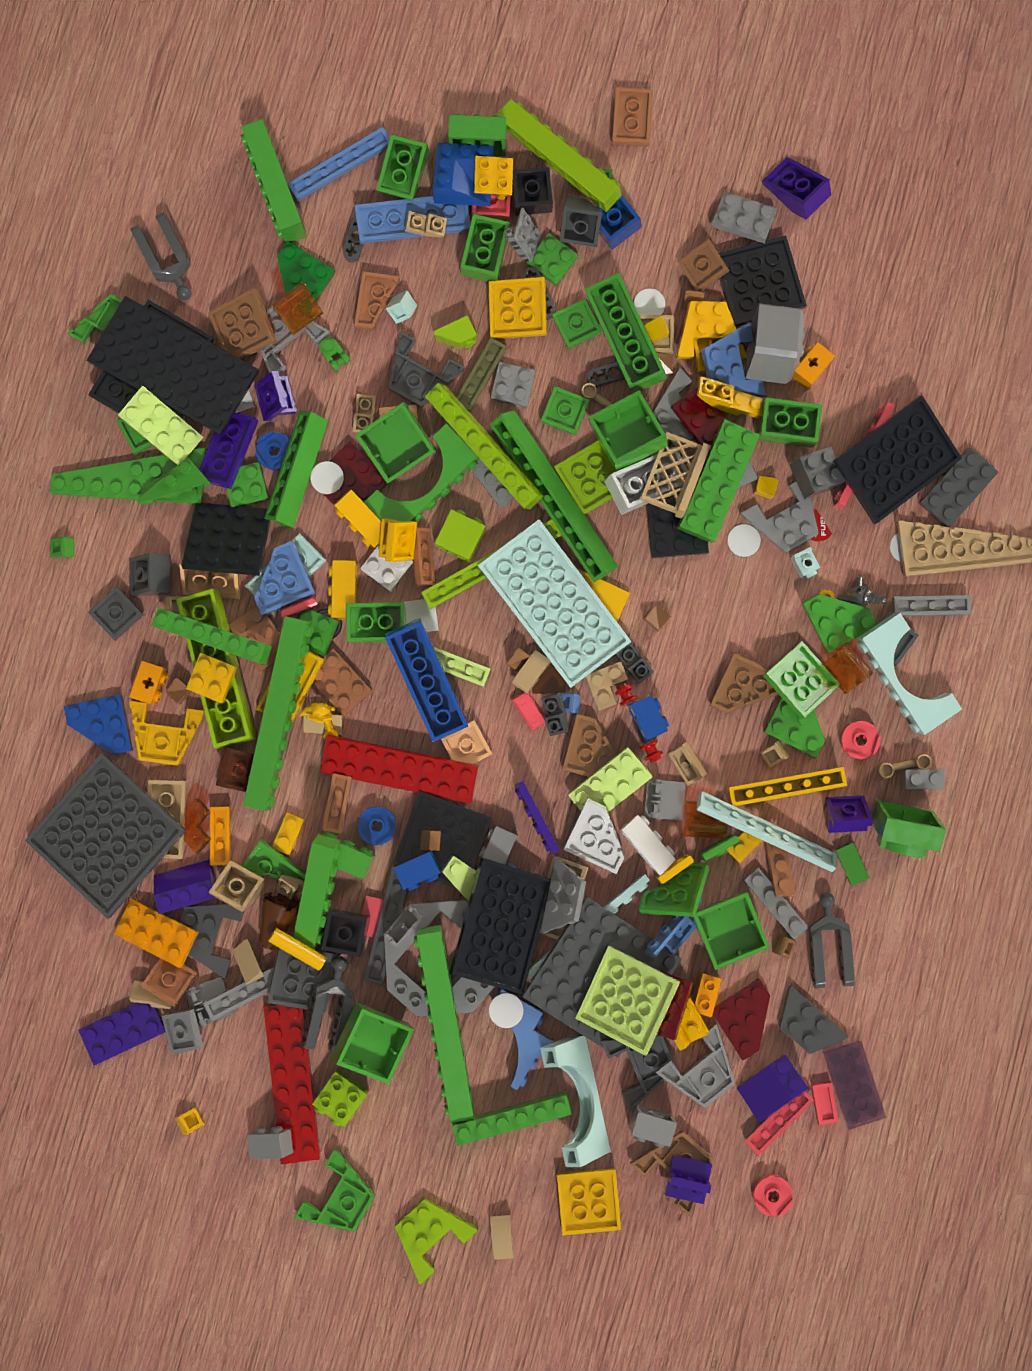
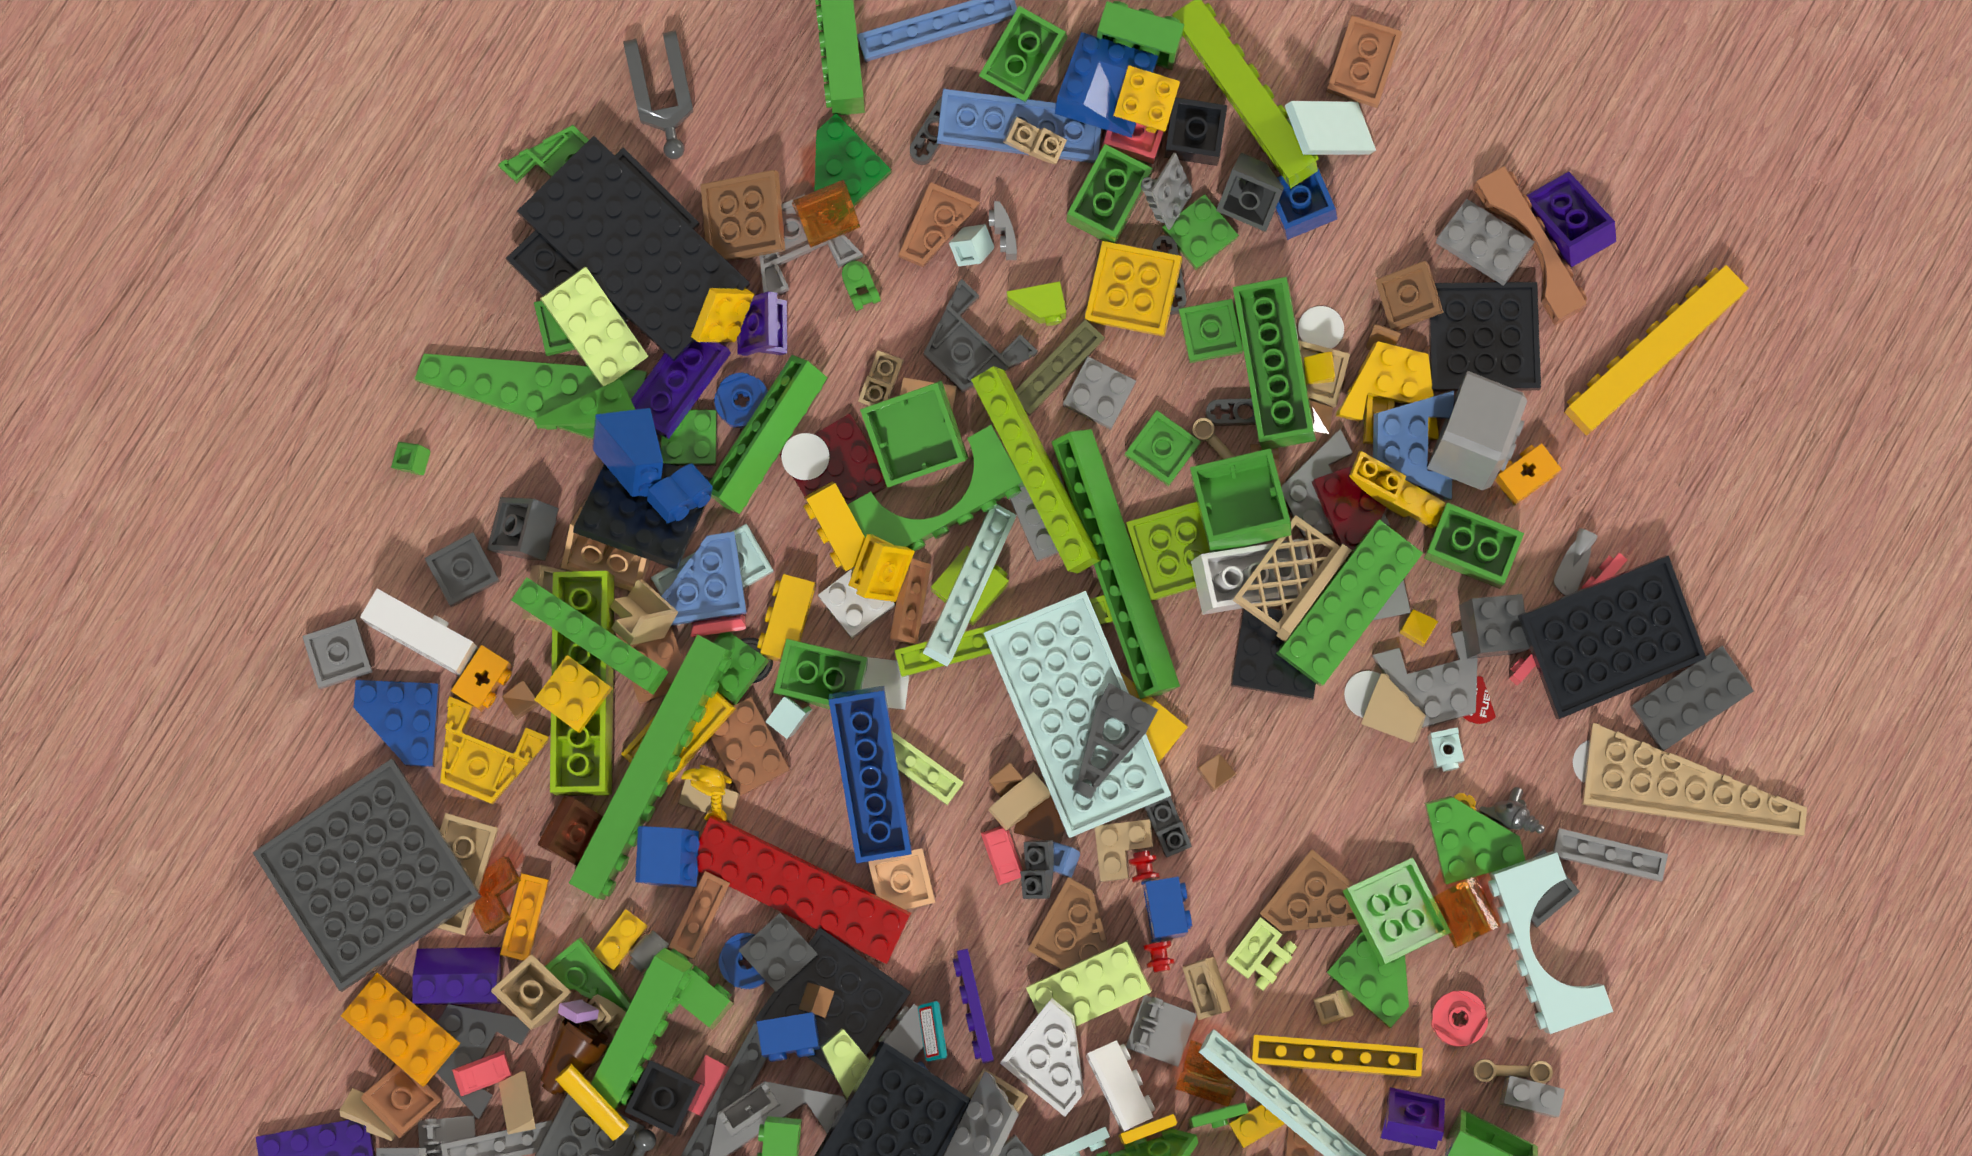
camera: 15 degrees right, 5 degrees down
none -> light grey plate [302,619,373,689]
none -> white brick [360,589,479,677]
none -> coral tile [452,1050,513,1097]
none -> lavender tile [558,1000,599,1023]
none -> blue slope [592,408,663,497]
none -> tan panel [610,579,678,645]
none -> light grey brick [628,930,669,973]
none -> blue slope [635,826,700,888]
none -> blue brick [647,464,713,523]
none -> yellow plate [691,288,754,342]
none -> dark grey plate [738,913,818,993]
none -> light aqua panel [766,696,813,739]
none -> slope [918,1001,947,1061]
none -> light aqua plate [923,505,1017,666]
none -> light grey slope [989,201,1017,261]
none -> dark grey plate [1072,683,1158,800]
none -> yellowish green plate [1226,917,1297,991]
none -> light aqua tile [1285,101,1376,155]
none -> tan slope [1361,673,1426,743]
none -> nougat arch [1473,166,1587,325]
none -> light grey piece [1554,528,1598,596]
none -> yellow brick [1564,265,1749,436]

